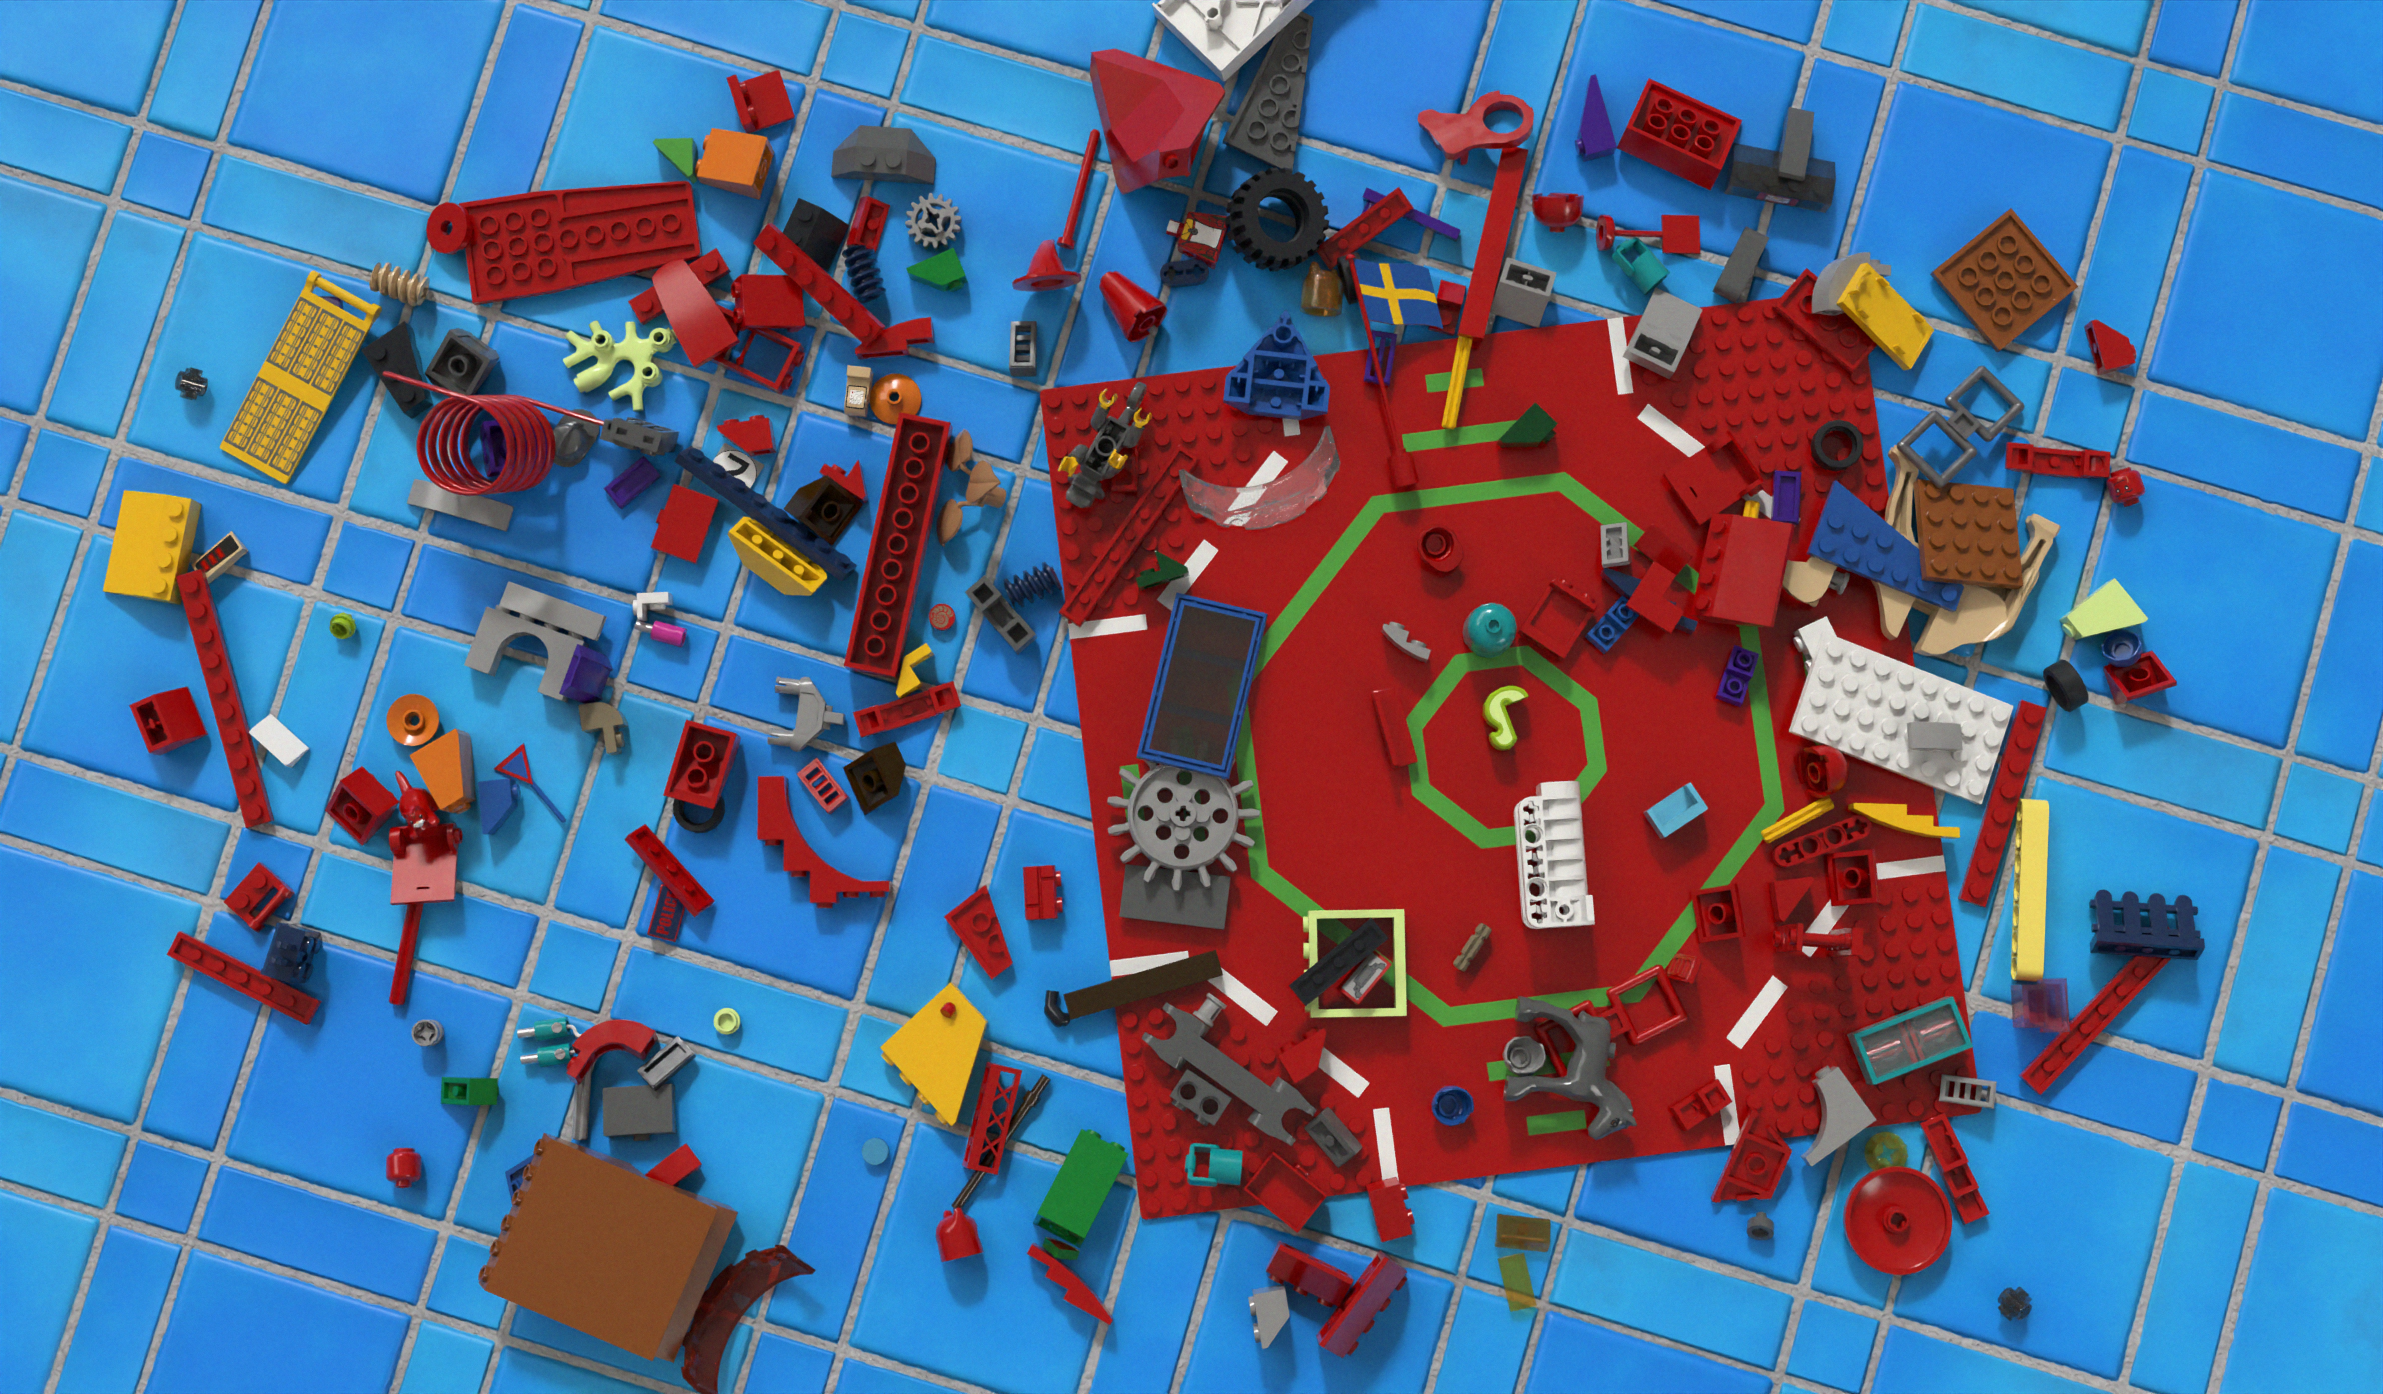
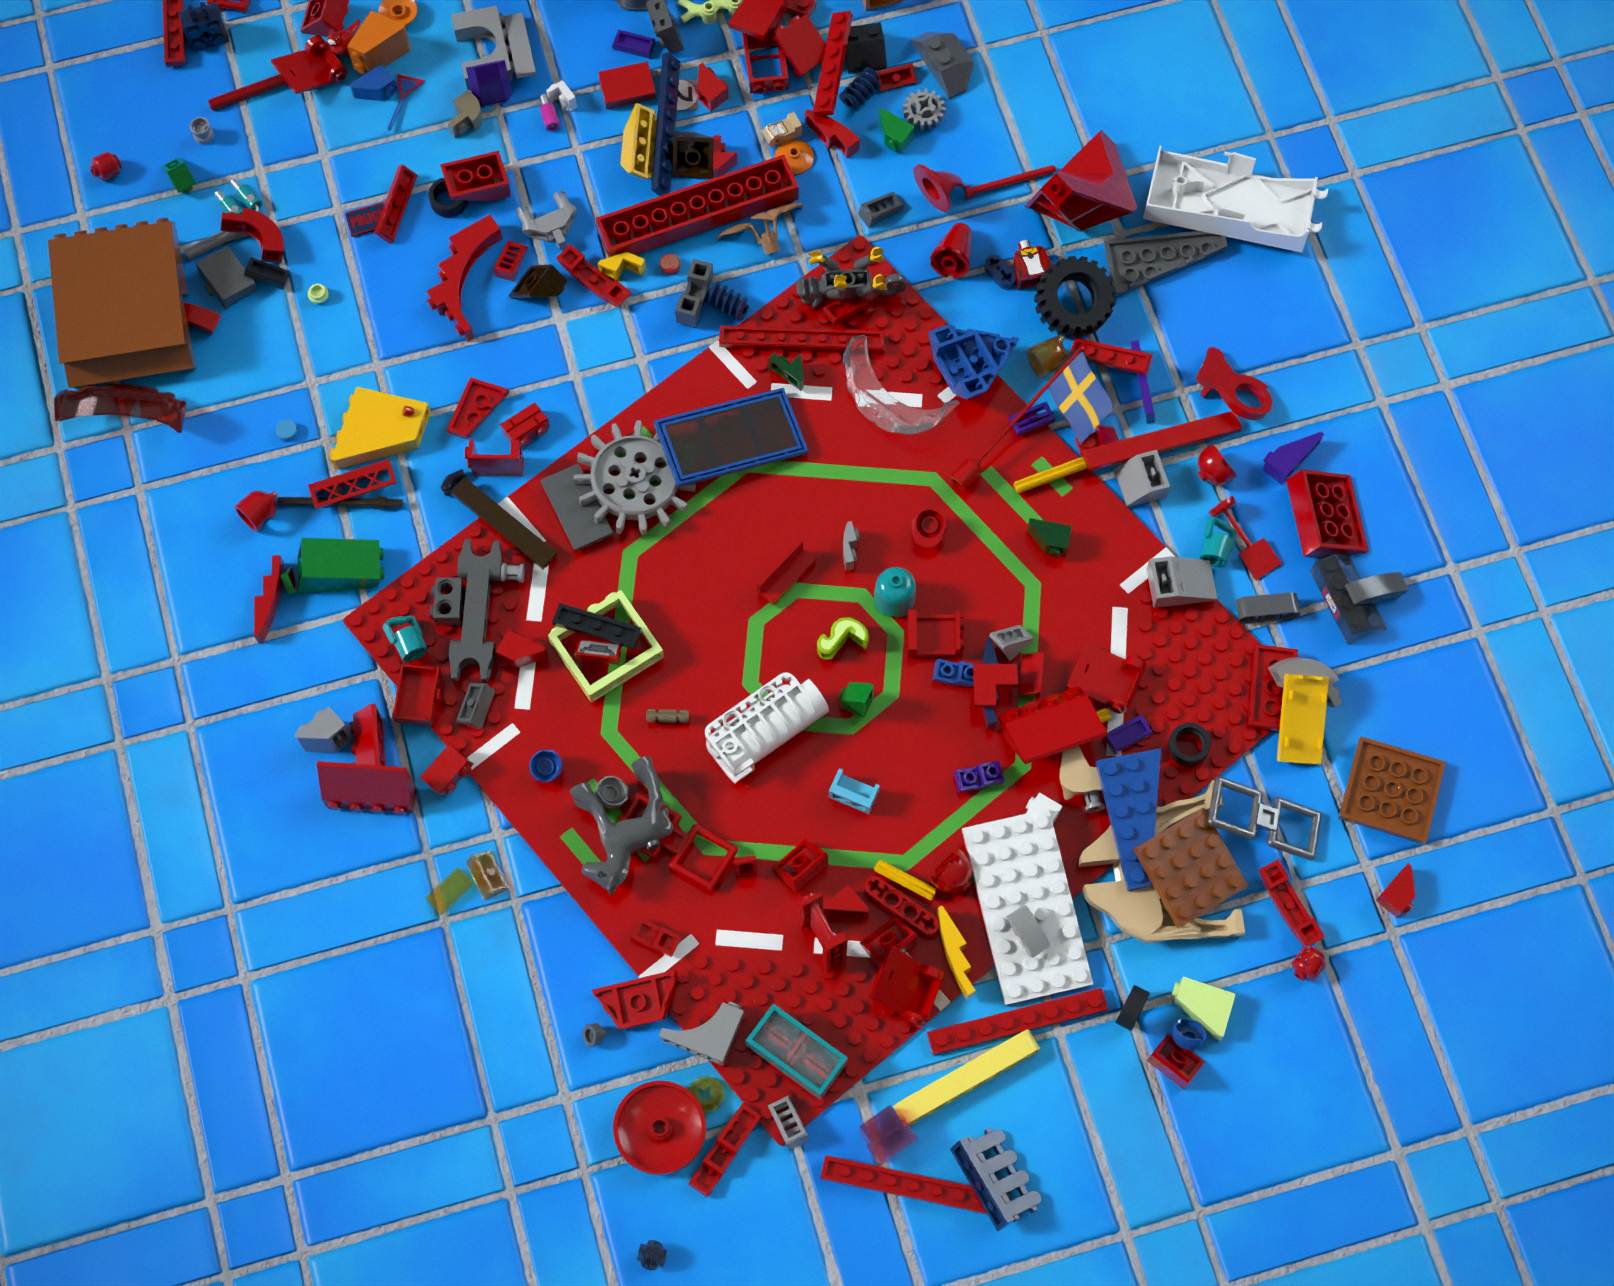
camera: 55 degrees right, 15 degrees down
none -> panel [465,439,524,477]
none -> green slope [838,682,874,718]
none -> red door [870,945,945,1027]

